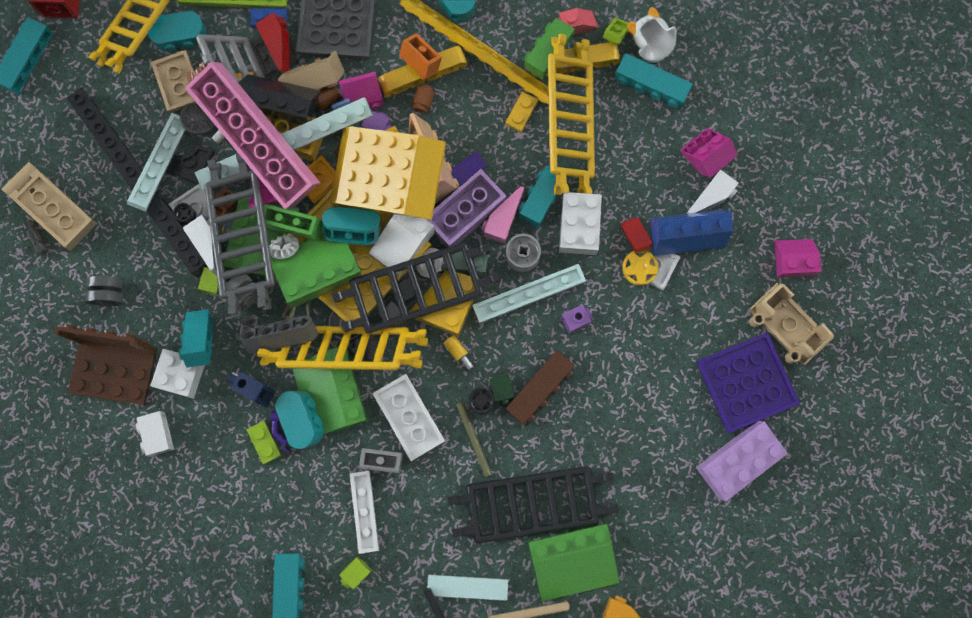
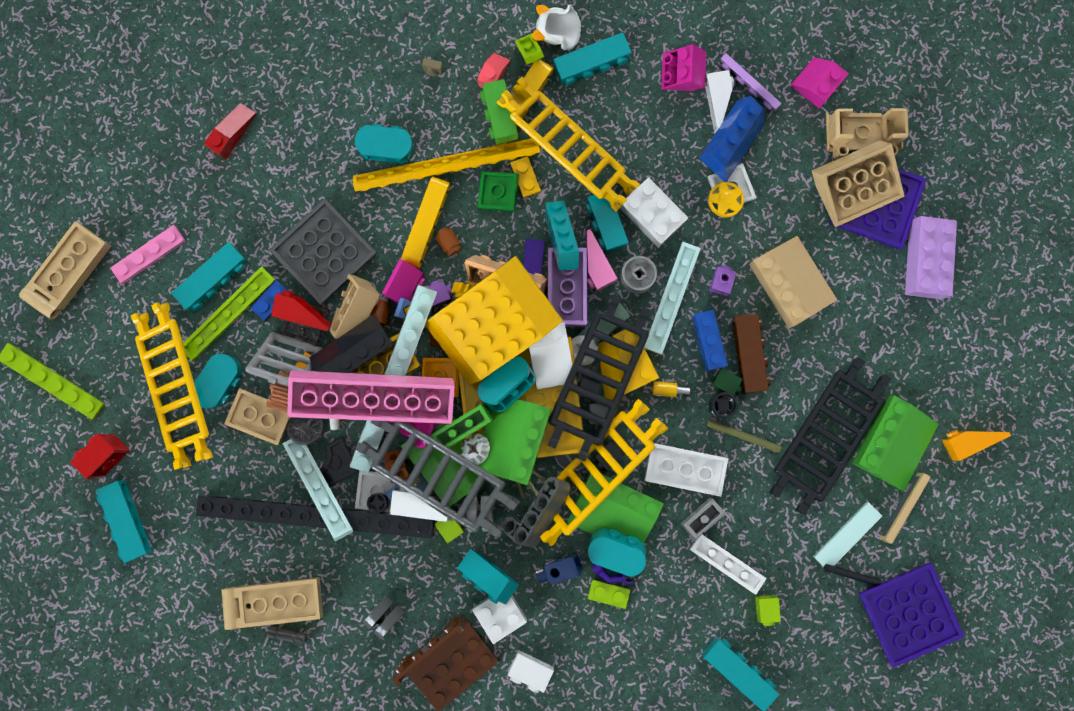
camera: 50 degrees left, 5 degrees up
orange brick [399,33,442,80] -> none
red tile [620,217,653,254] -> none
none -> green tile [477,171,519,212]
none -> teal brick [545,201,579,271]
none -> blue brick [692,309,728,372]
none -> lavender plate [721,53,781,111]
none -> tan slope [749,236,837,329]
none -> tan slope [812,140,905,227]

